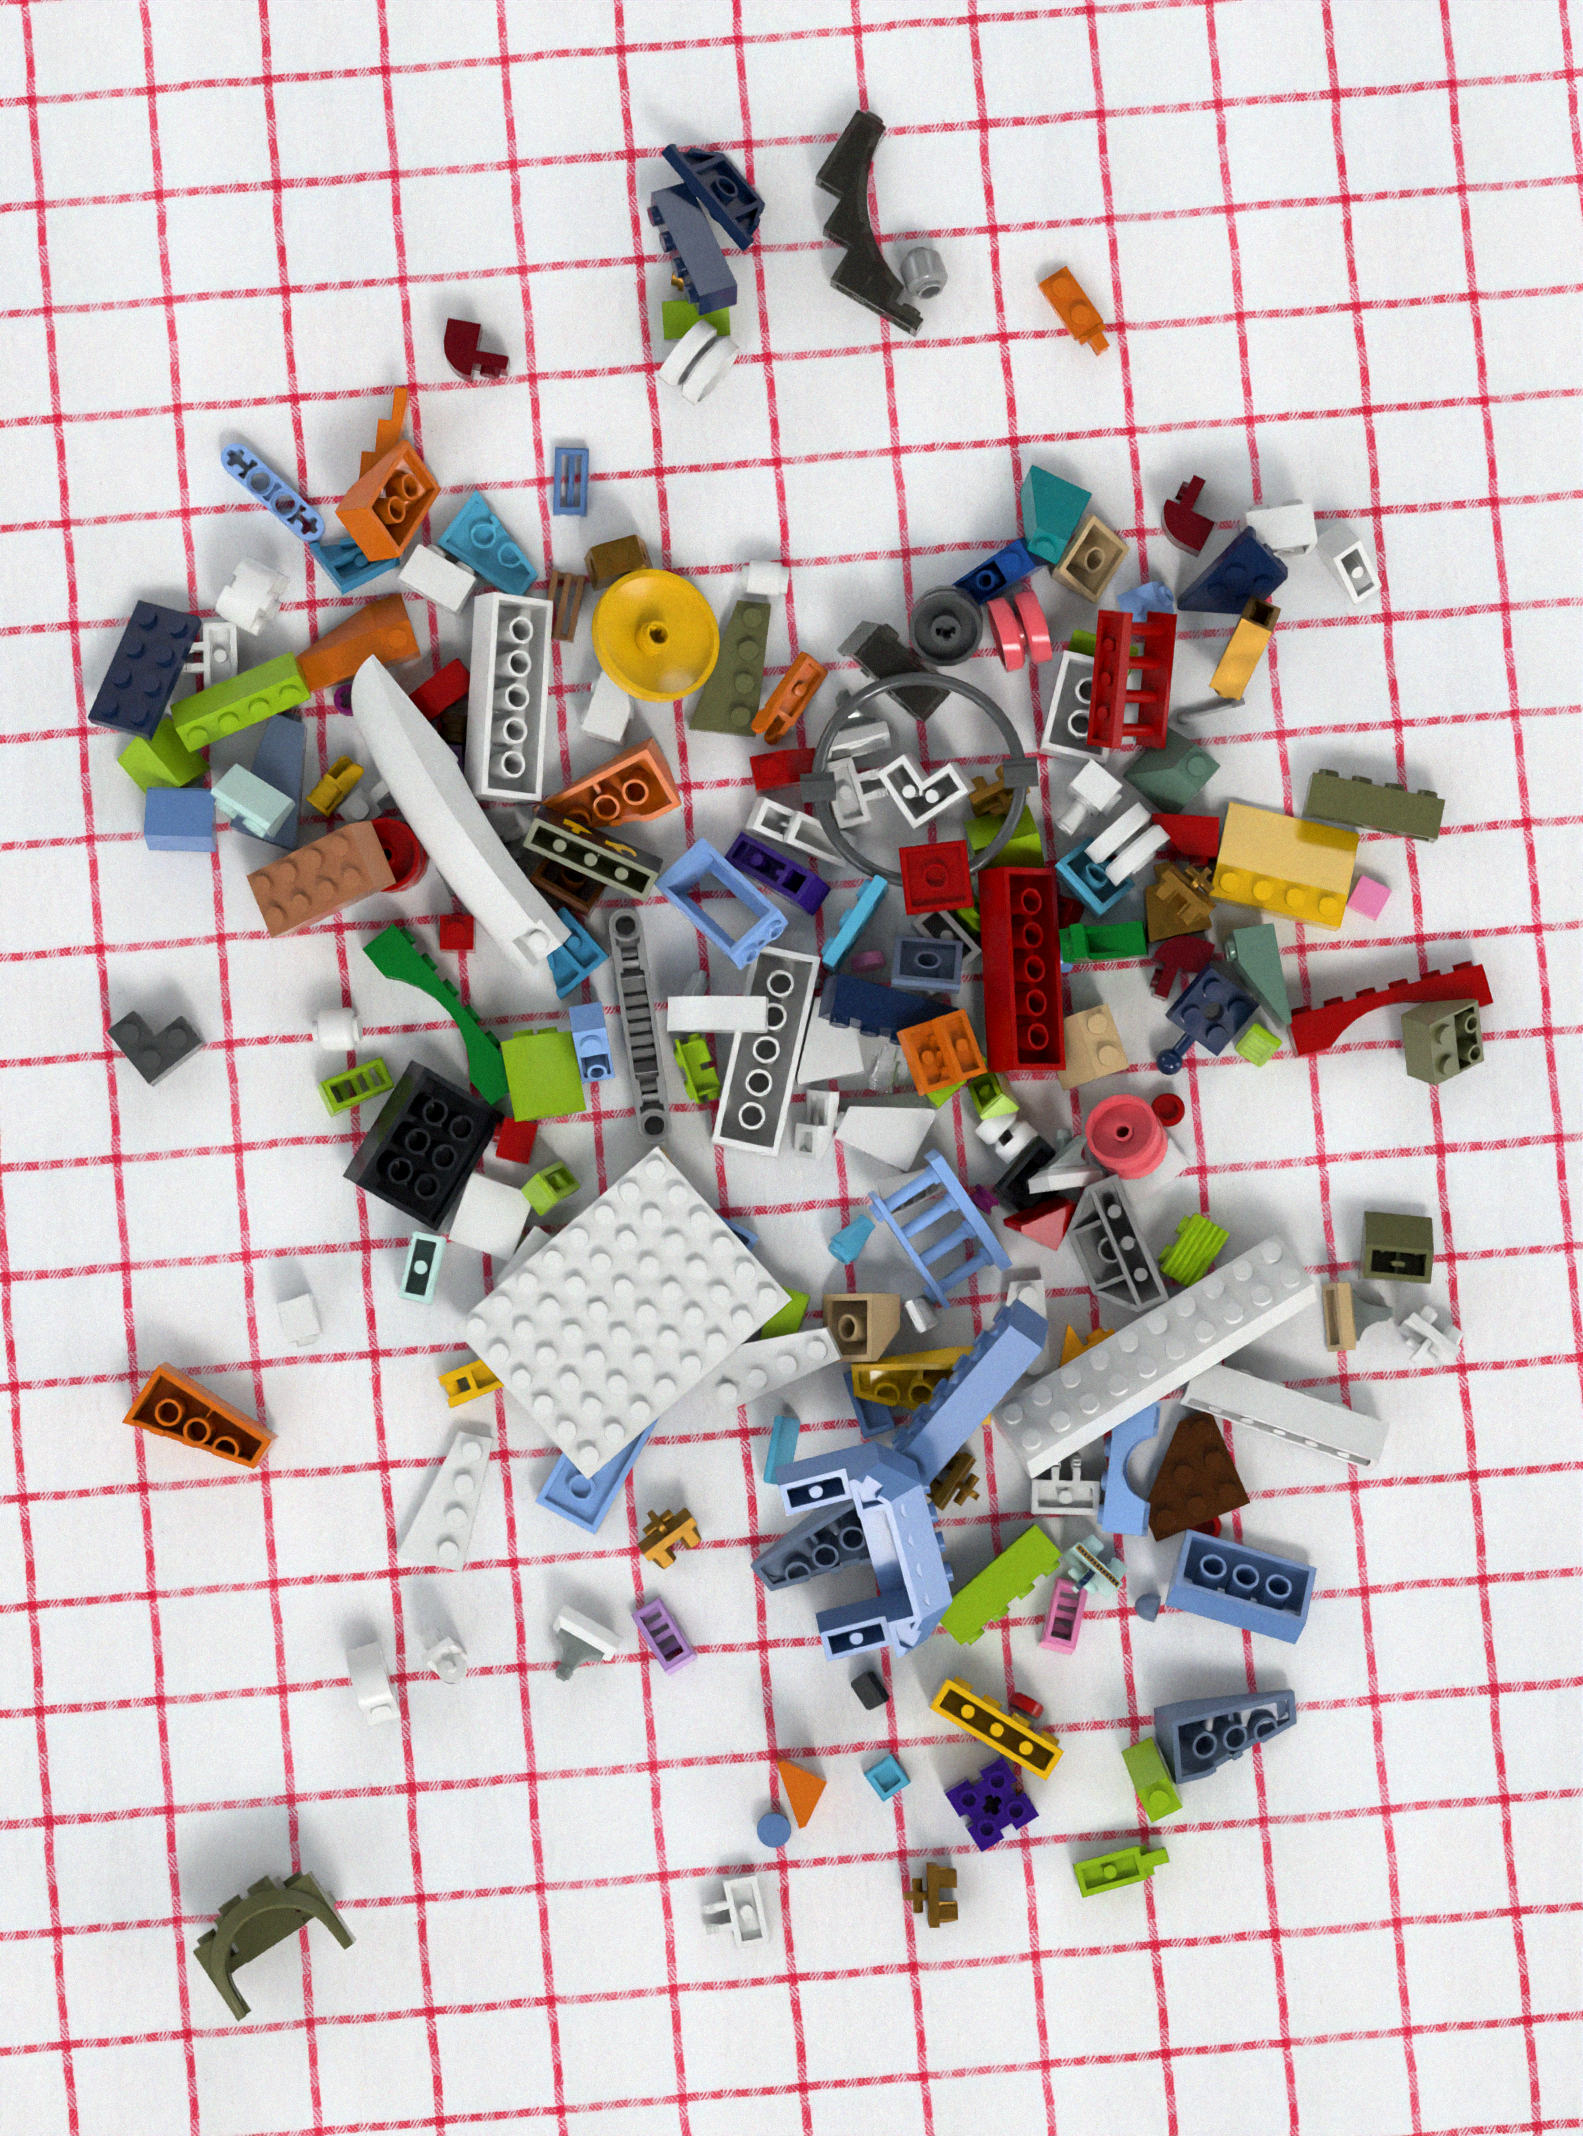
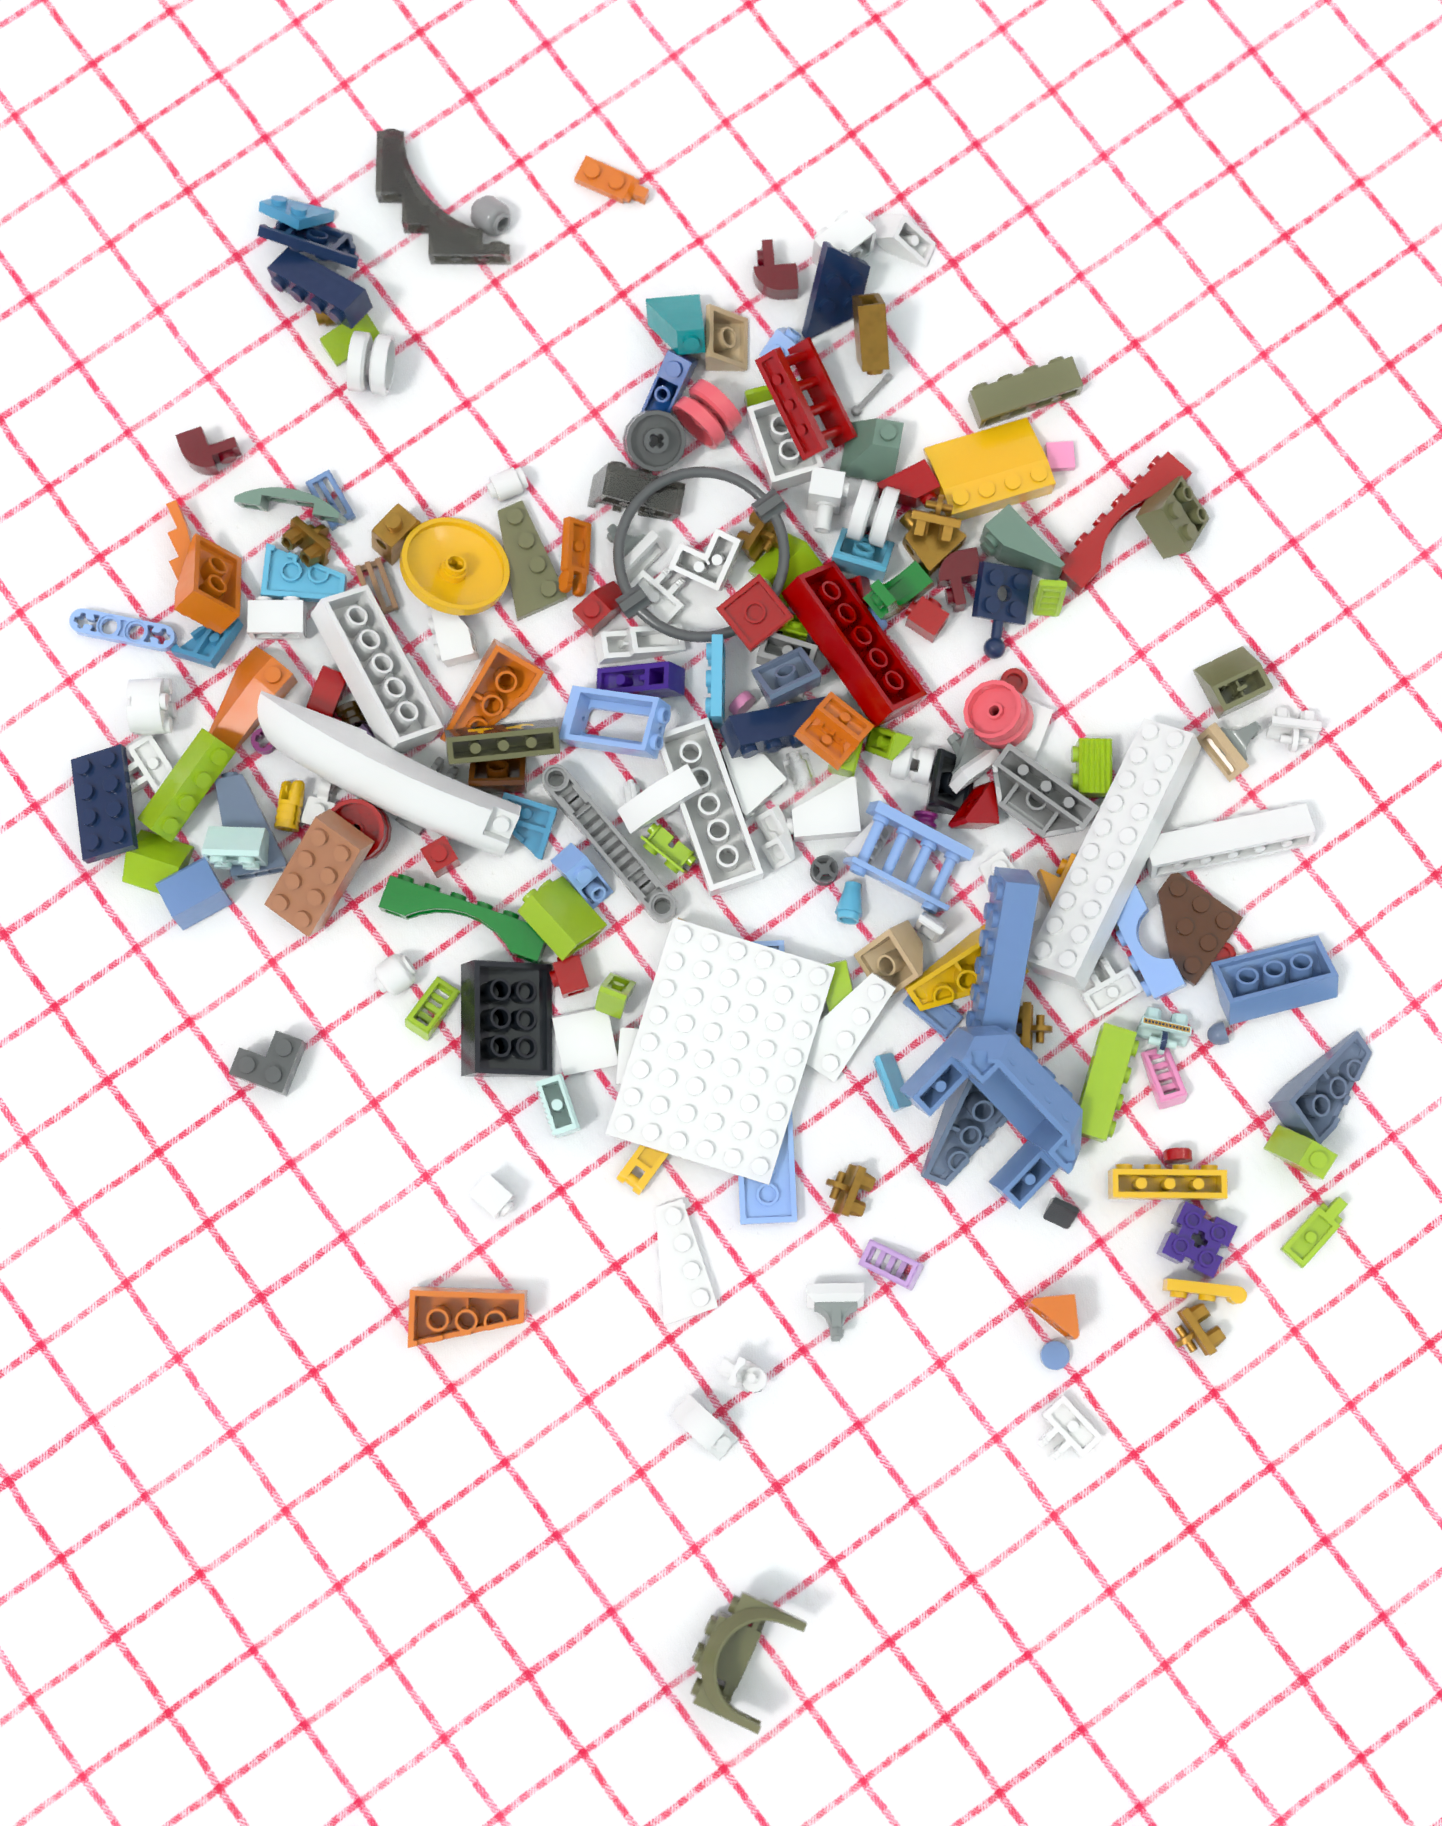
camera: 25 degrees left, 5 degrees down
medium azure tile [863,1754,911,1802] -> none
tan slope [1056,1003,1130,1091] -> none
none -> sand green slope [234,487,347,524]
none -> dark azure wing [259,195,335,230]
none -> pearl gold hips [281,516,332,567]
none -> dark grey wheel [810,855,838,886]
none -> red brick [904,596,950,643]
none -> yellow plate [1162,1278,1247,1304]

